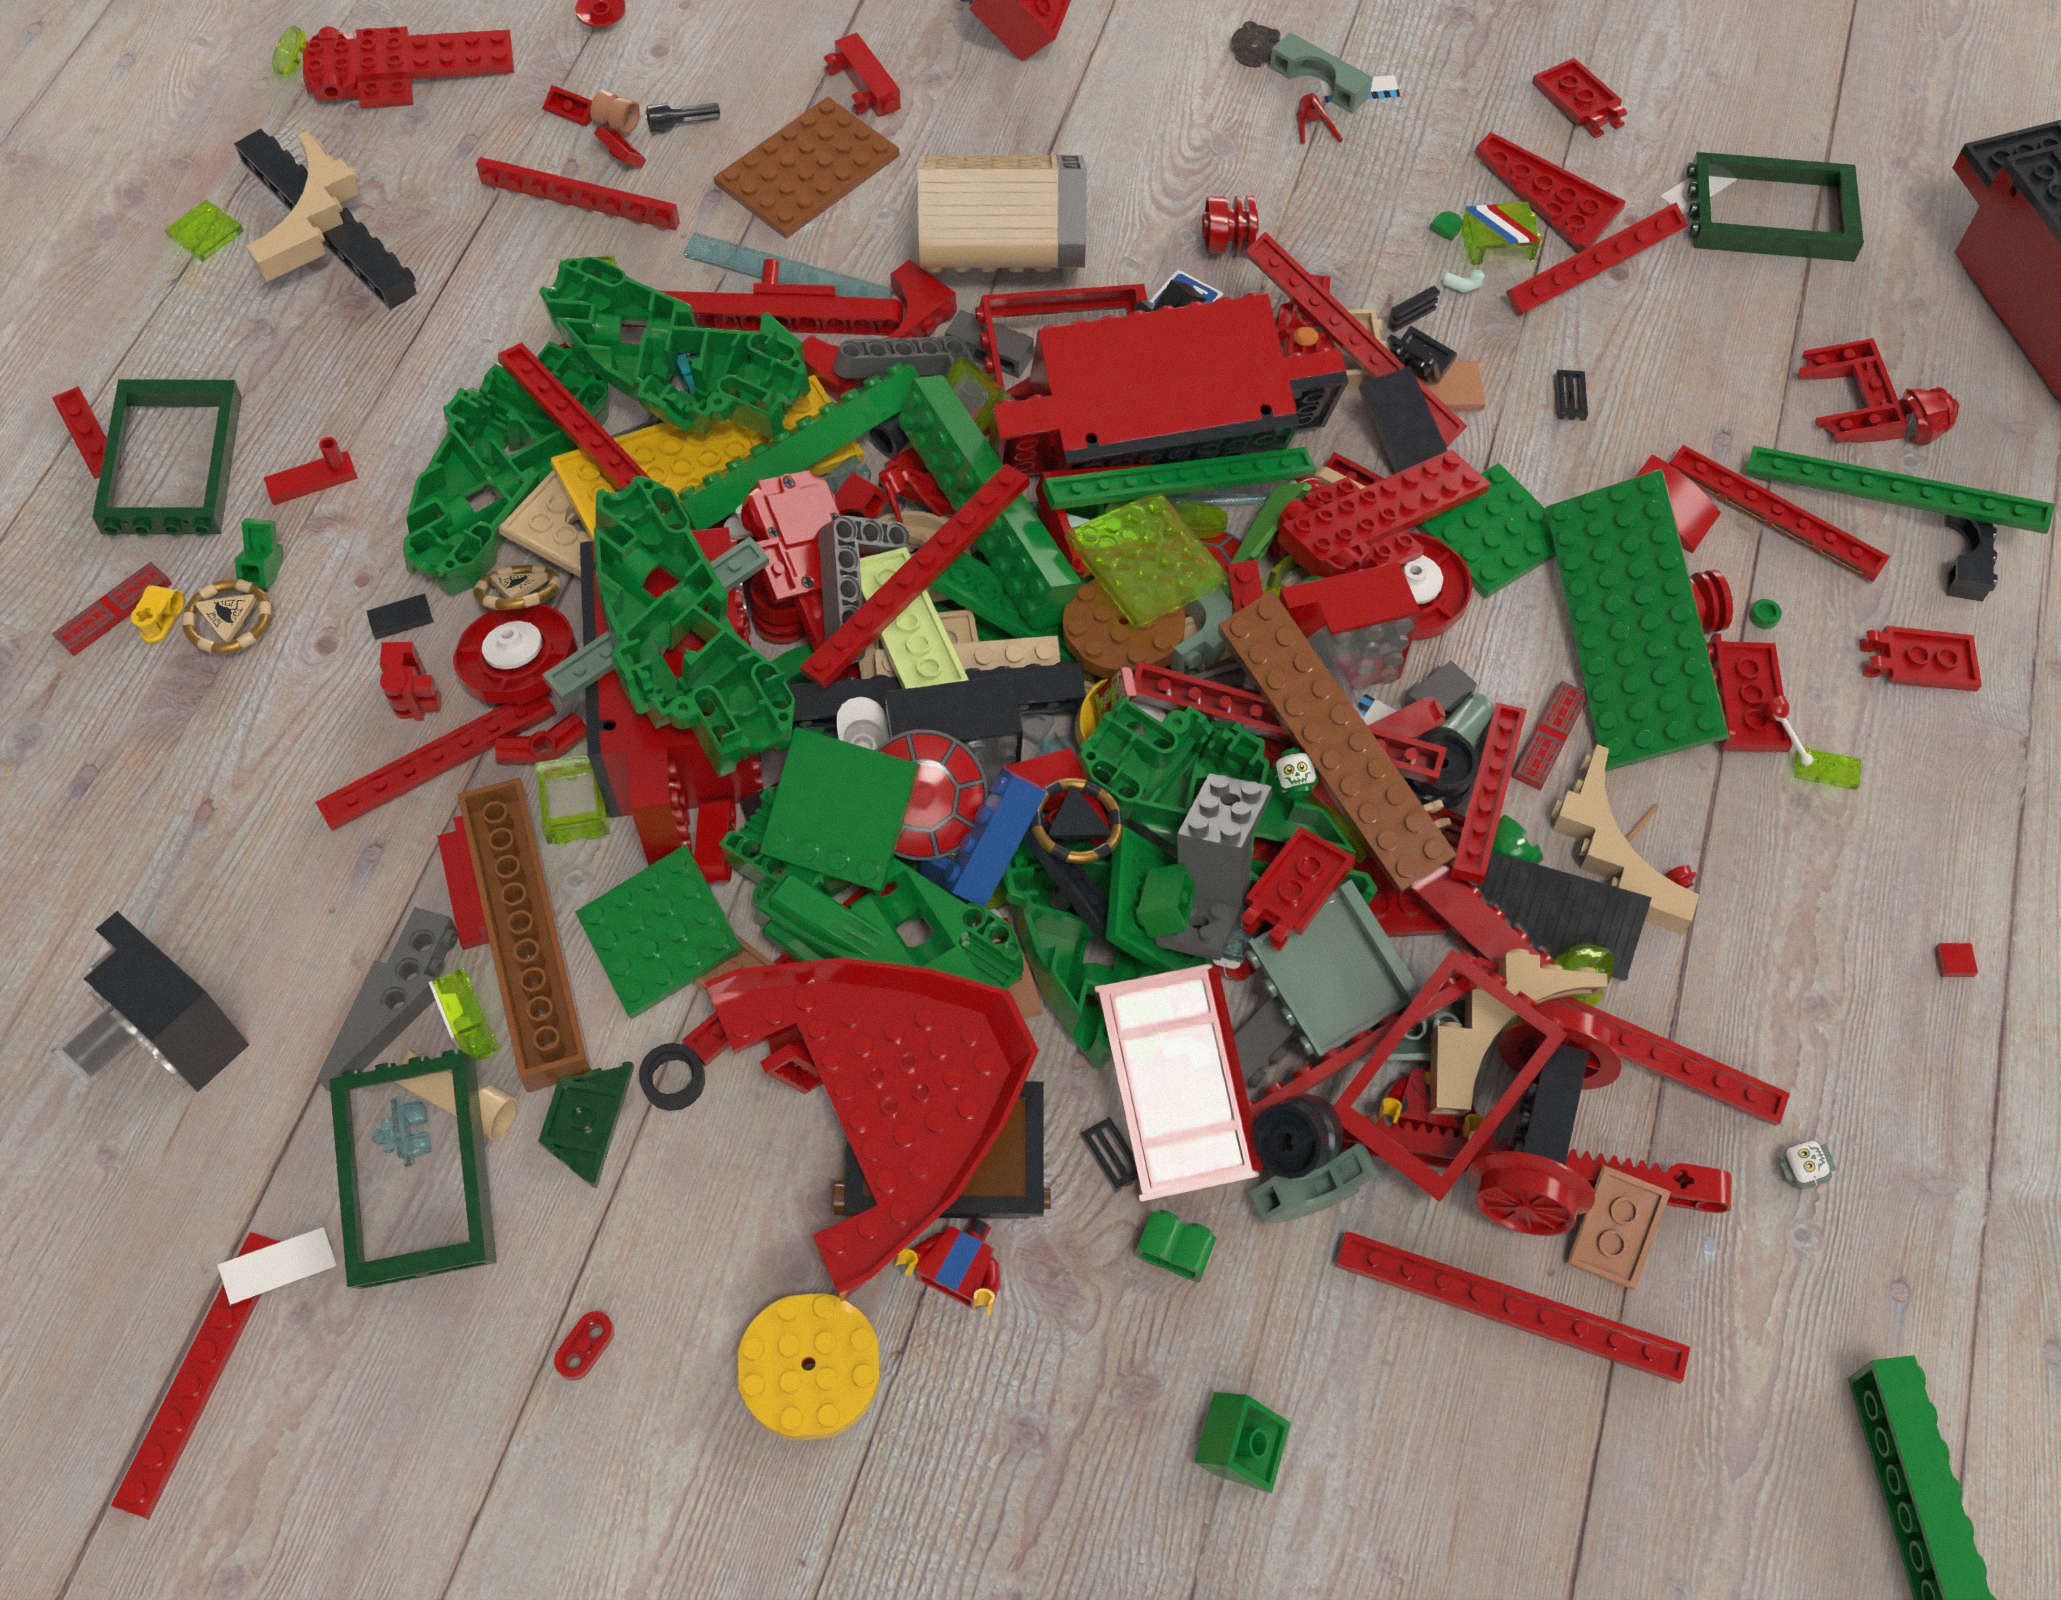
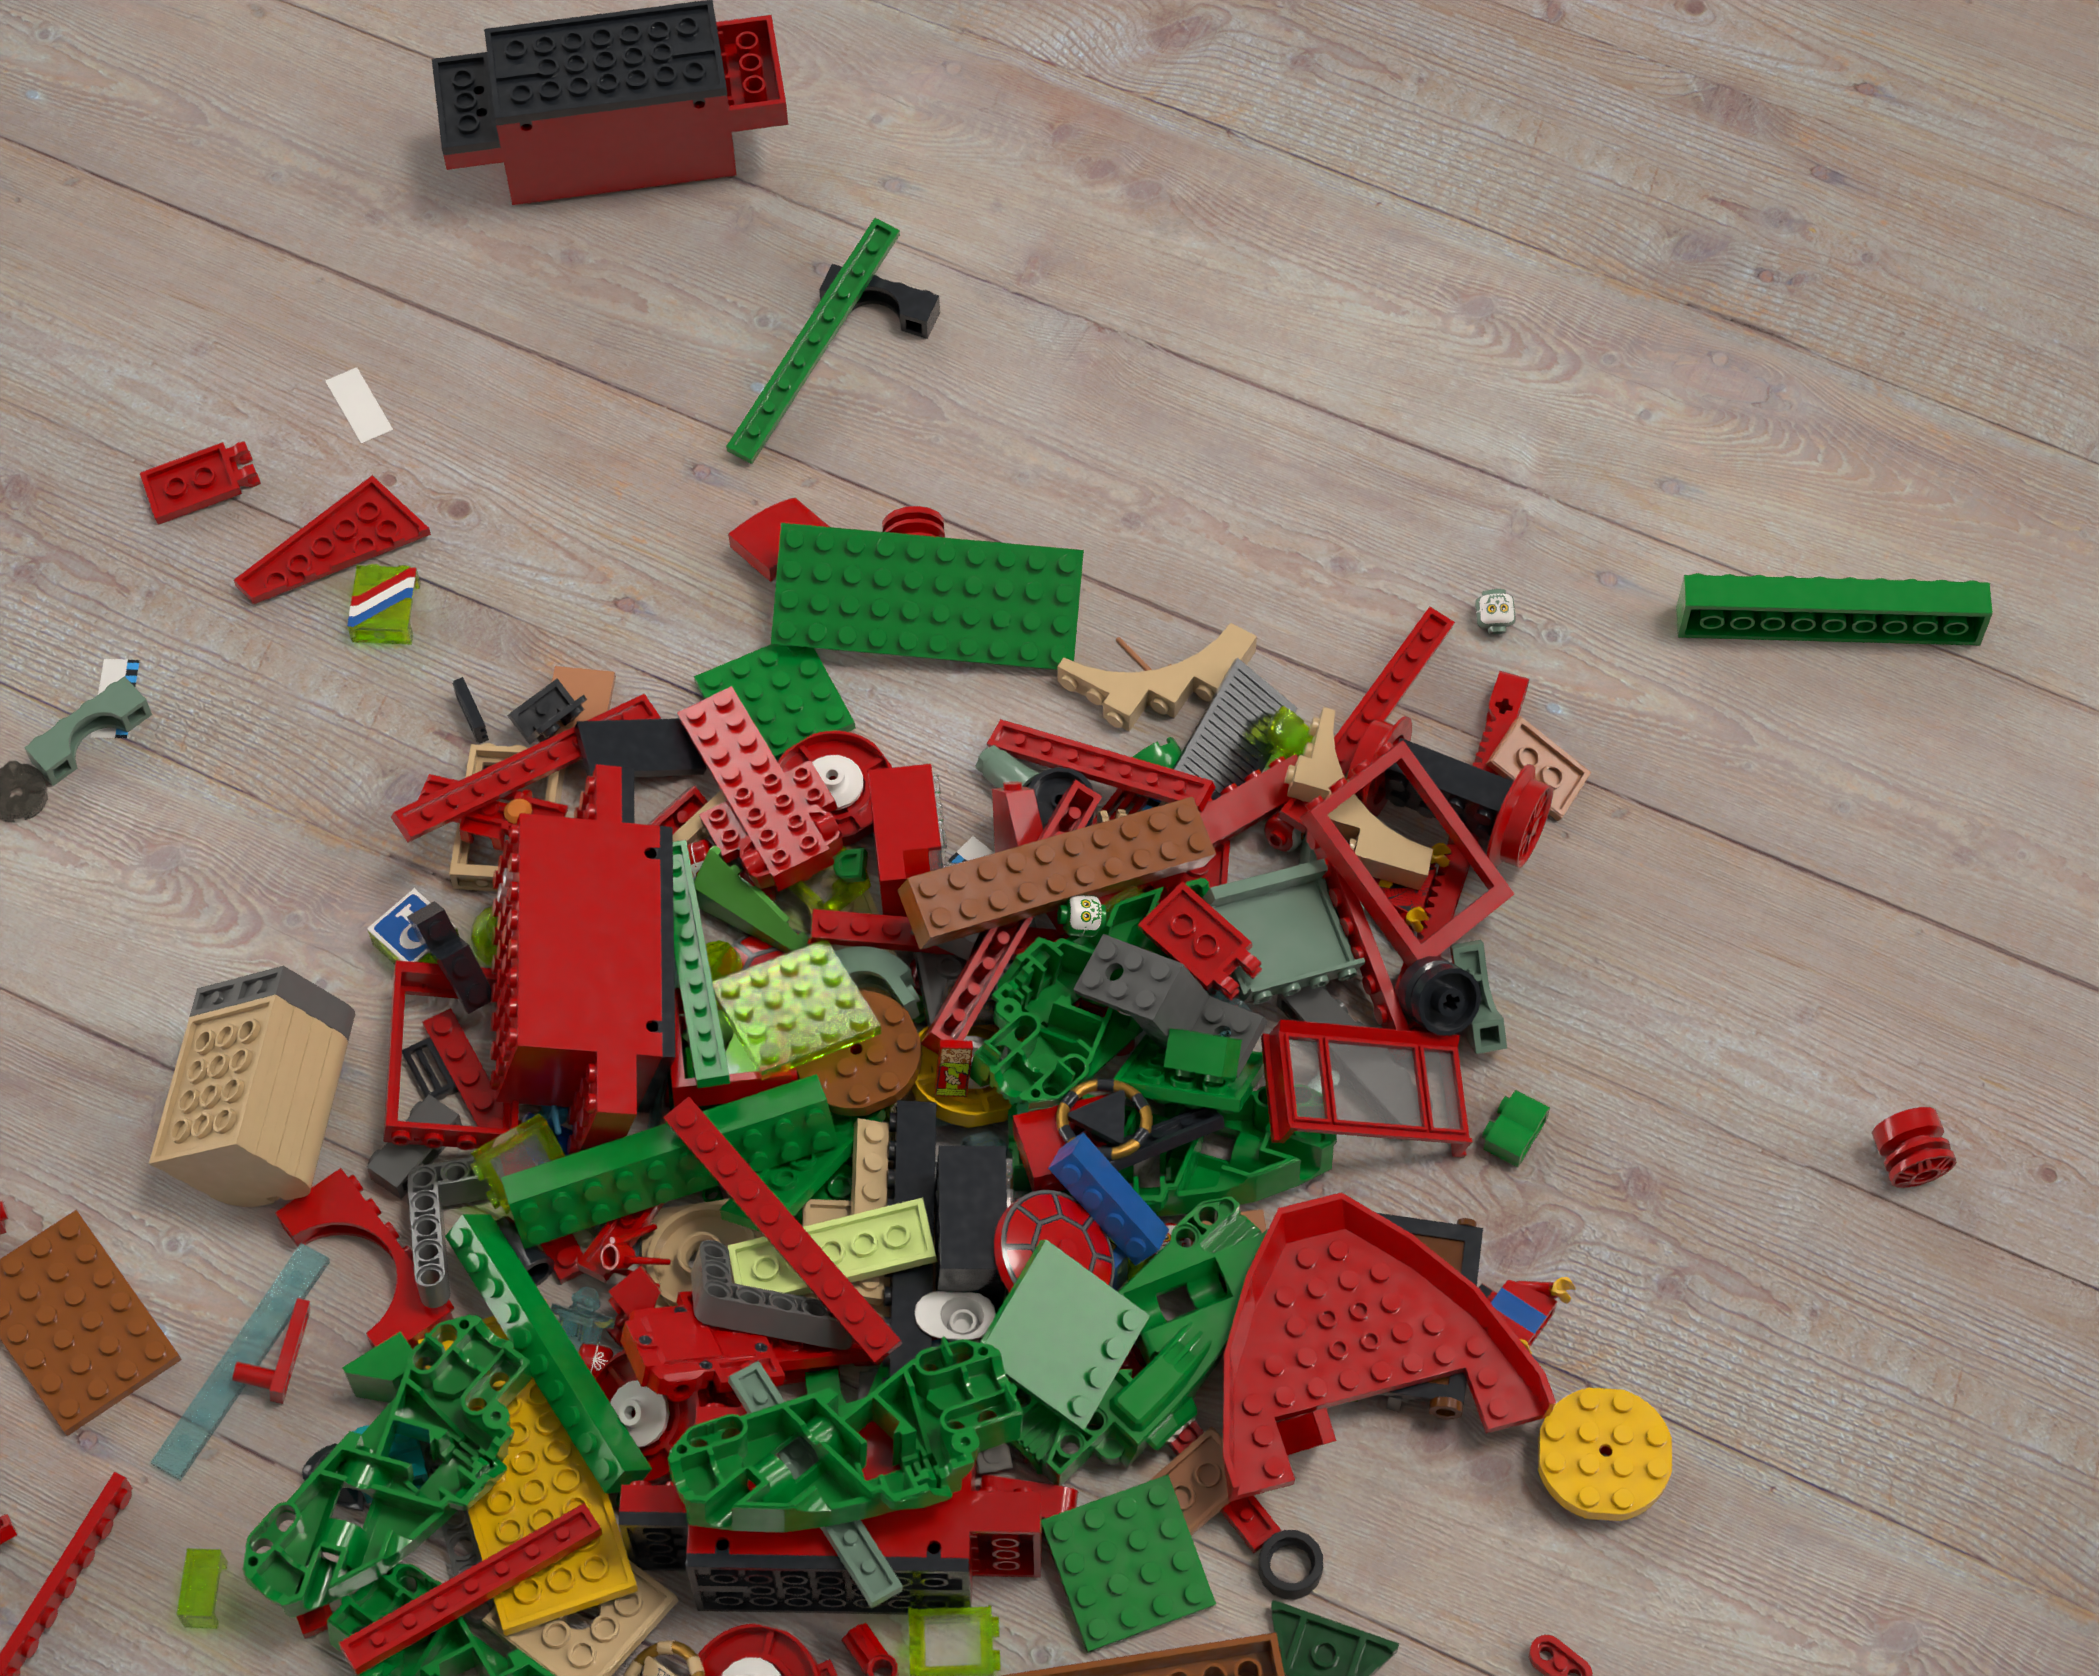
camera: 80 degrees left, 0 degrees up
red beam [621,290,904,336] -> none
black tile [1081,1117,1138,1193] -> none
green slope [1194,1392,1291,1493] -> none
red wheel [1202,195,1259,254] -> none
red plant [1296,93,1343,144] -> none
red plate [1336,1231,1690,1384] -> none
dark grey brick [1404,660,1477,720] -> none
green tile [1429,211,1462,242] -> none
light aqua arm [1443,269,1485,293] -> none
red plate [1506,202,1688,316] -> none
tile [1512,681,1588,791] -> none
black tile [1555,370,1588,421] -> none
red plate [1665,865,1697,889] -> none
red plate [1669,445,1890,582] -> none
dark green window [1686,152,1864,262] -> none
red bracket [1706,633,1792,752] -> none
green tile [1749,599,1782,629] -> none
hinge [1762,695,1813,766] -> none
clear neon green plate [1794,748,1861,790] -> none
red wedge [1798,338,1908,443] -> none
red tile [1859,626,1982,692] -> none
red helmet [1899,387,1959,445] -> none
red tile [1935,943,1978,977] -> none

